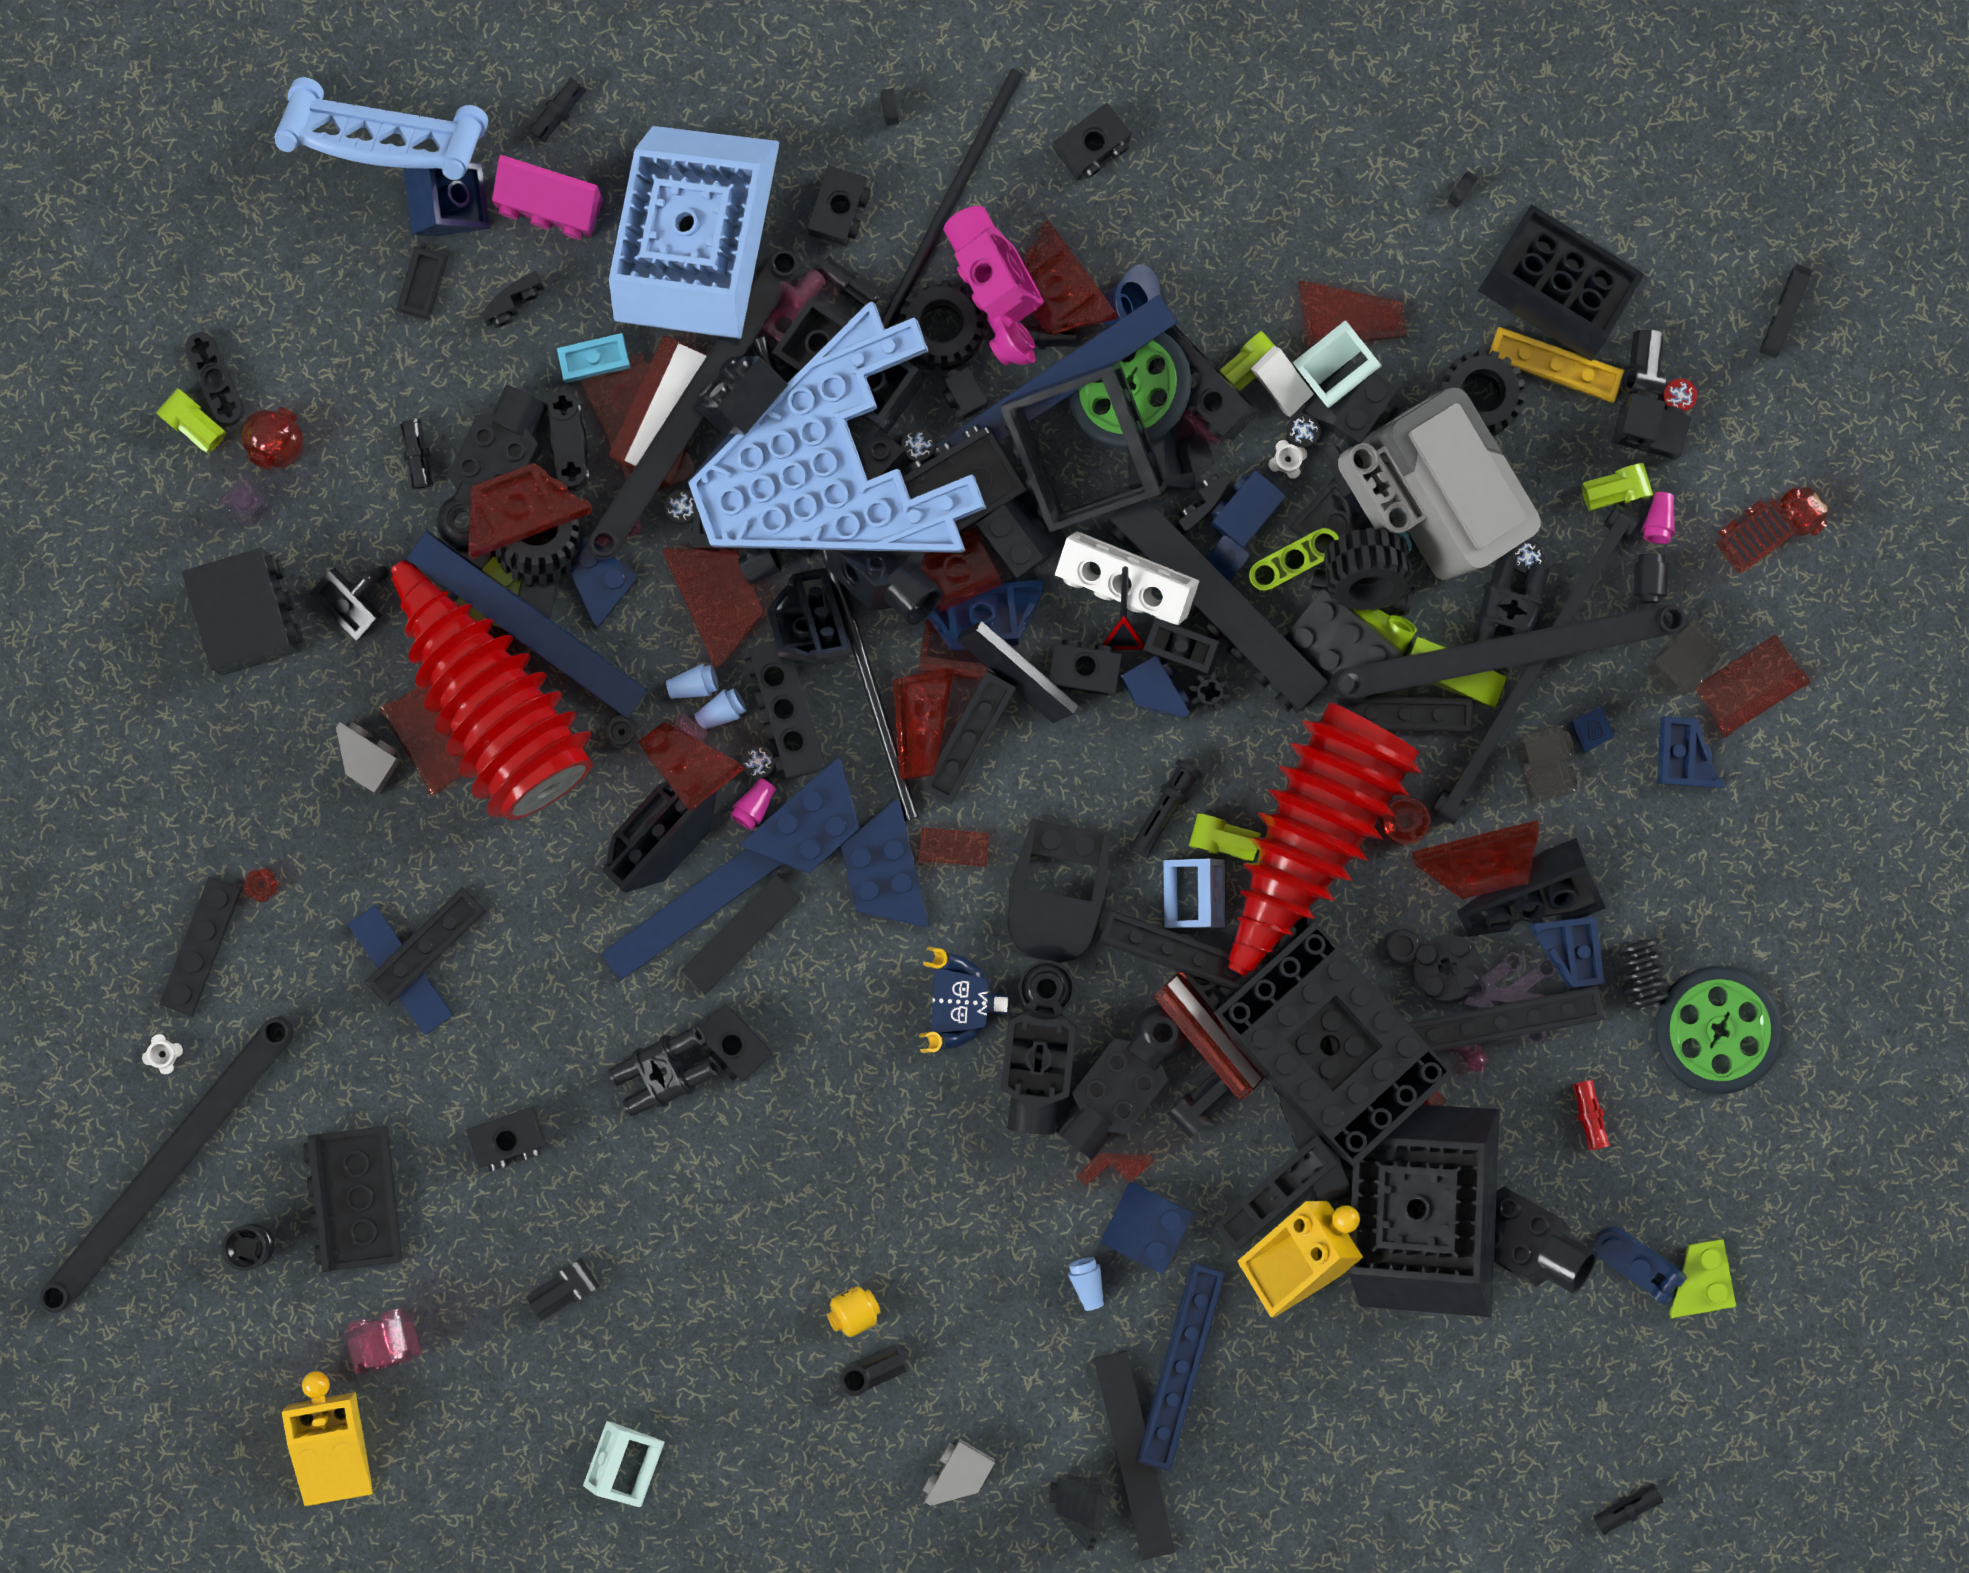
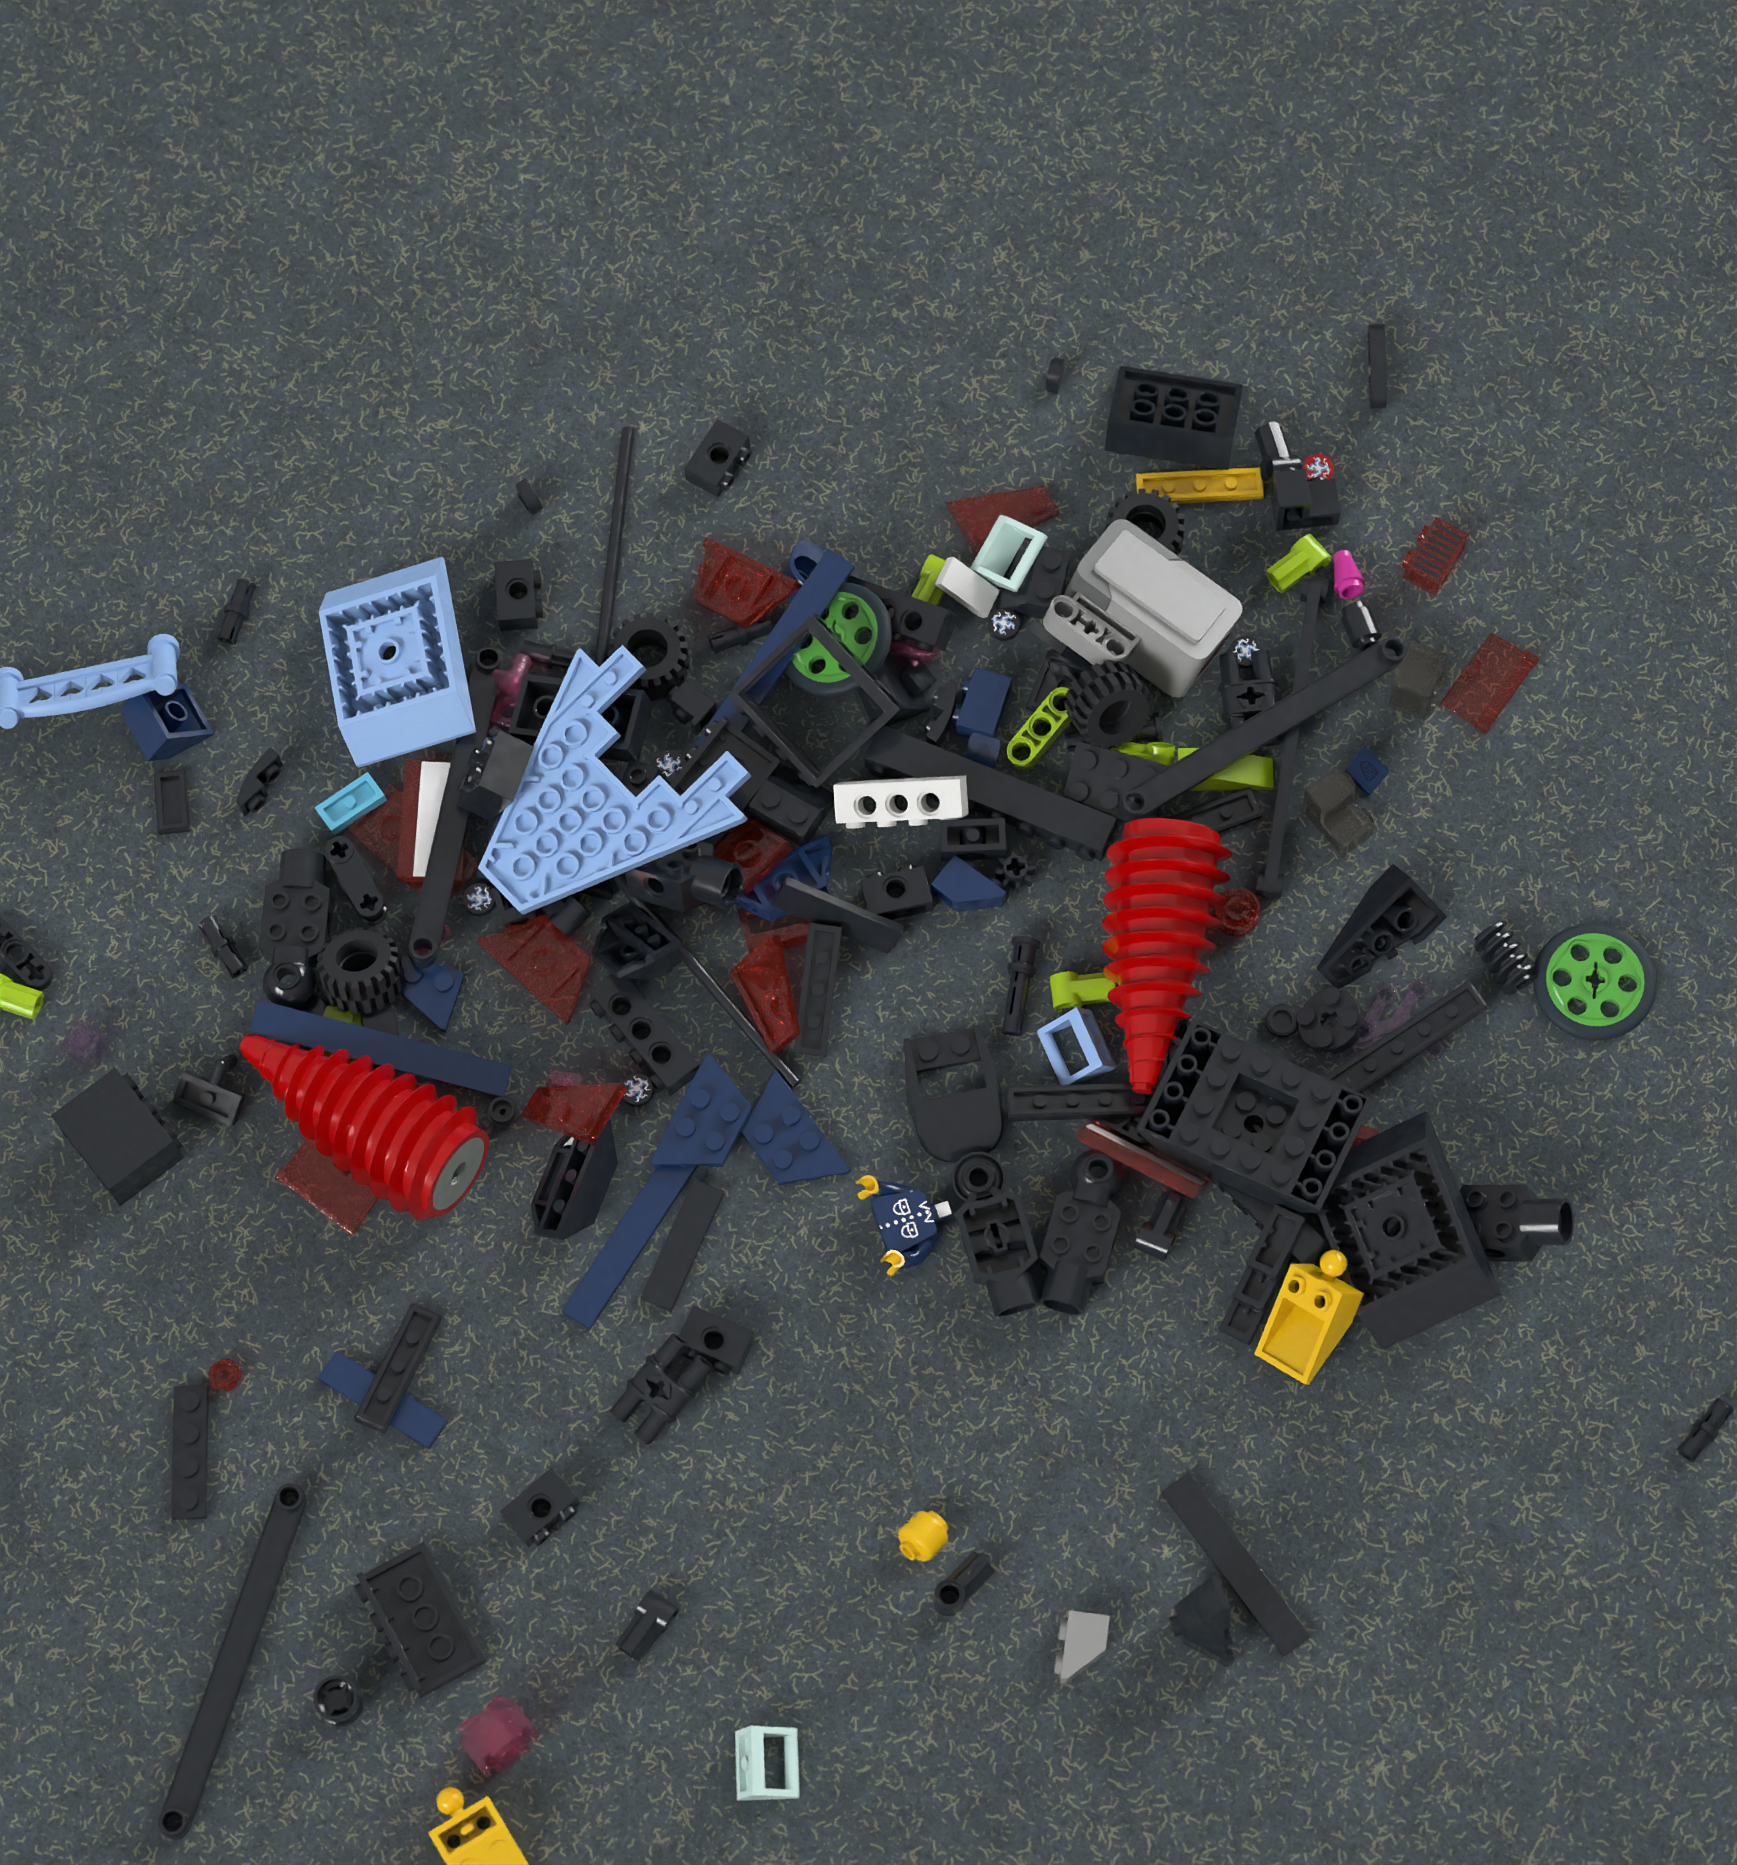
camera: 10 degrees left, 15 degrees down
white plate [142,1034,183,1074] -> none
clear red plant [241,407,304,471] -> none
light grey slope [336,721,401,794] -> none
clear red wing [468,463,592,559] -> none
dark pink slope [492,155,603,240] -> none
light blue cone [666,664,719,699] -> none
light blue cone [694,688,747,731] -> none
dark pink cone [730,778,776,830] -> none
clear red tile [919,827,989,867] -> none
dark pink brick [944,206,1044,366] -> none
light blue cone [1068,1257,1104,1311] -> none
clear red slope [1075,1152,1154,1186] -> none
black piece [1100,566,1145,650] -> none
dark blue slope [1100,1181,1193,1274] -> none
dark blue tile [1136,1262,1226,1471] -> none
white plate [1269,440,1307,479] -> none
clear red wing [1412,820,1539,899] -> none
clear pink arm [1444,1044,1488,1072] -> none
dark blue wing [1530,917,1605,988] -> none
red pin [1571,1079,1610,1151] -> none
dark blue plate [1595,1227,1687,1305] -> none
dark blue wing [1657,716,1724,788] -> none
lime wing [1669,1239,1736,1318] -> none
clear red head [1778,486,1829,536] -> none

